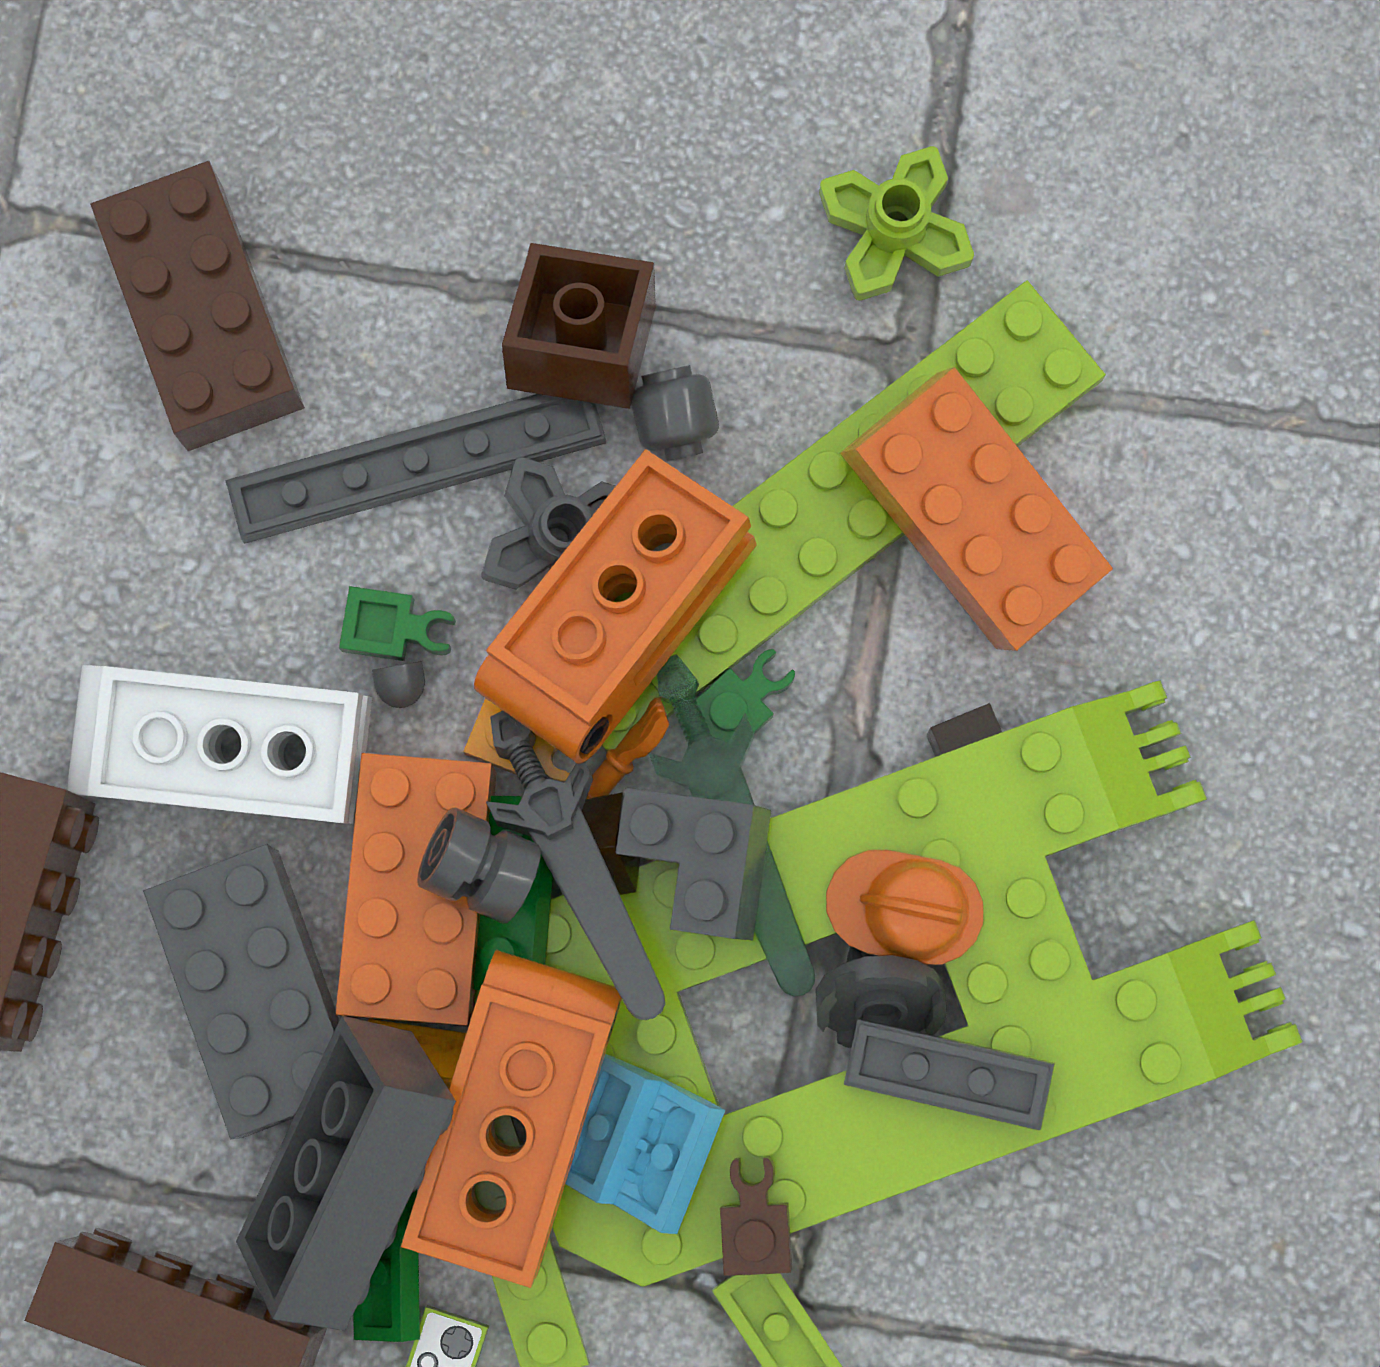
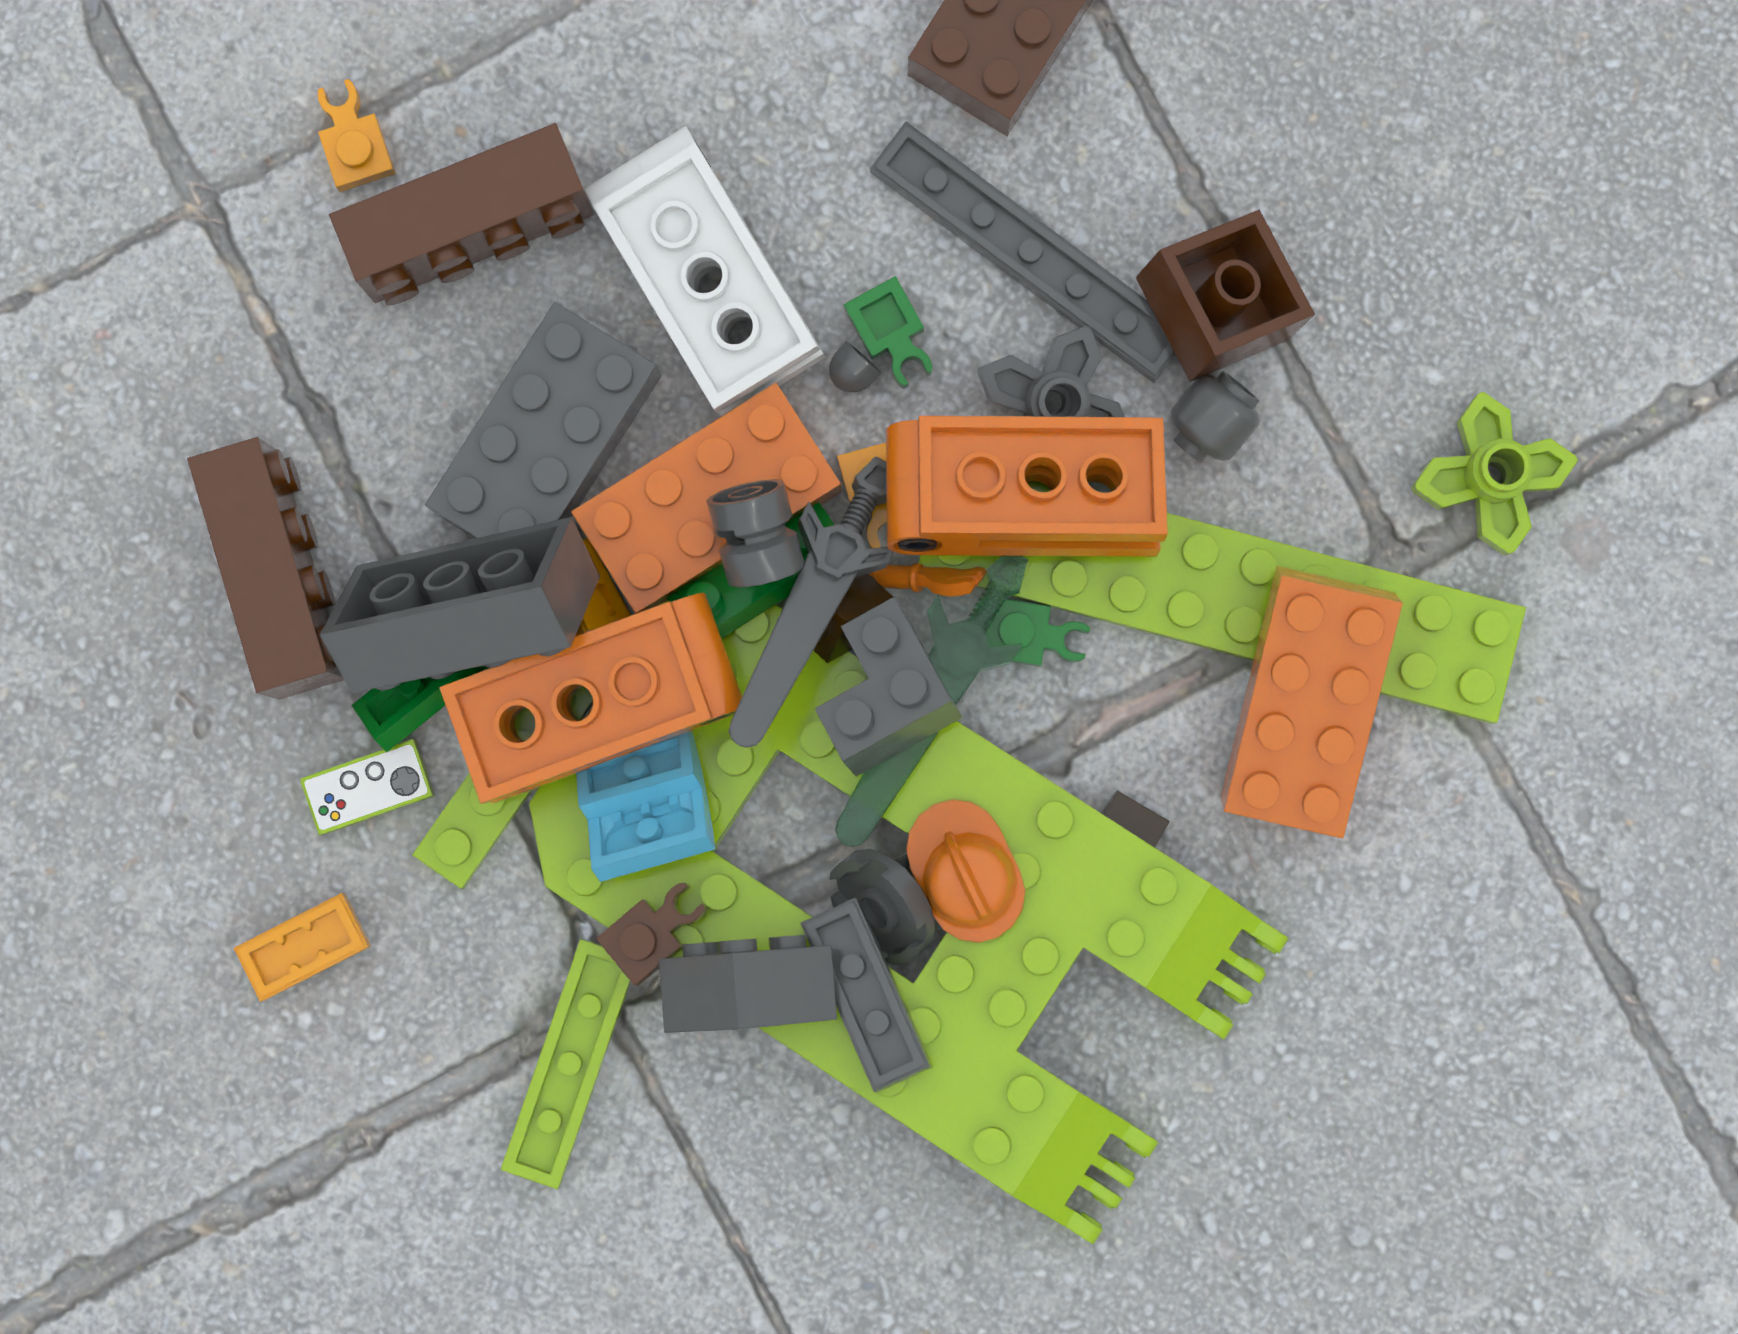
camera: 55 degrees right, 5 degrees up
none -> dark grey brick [659,935,837,1033]

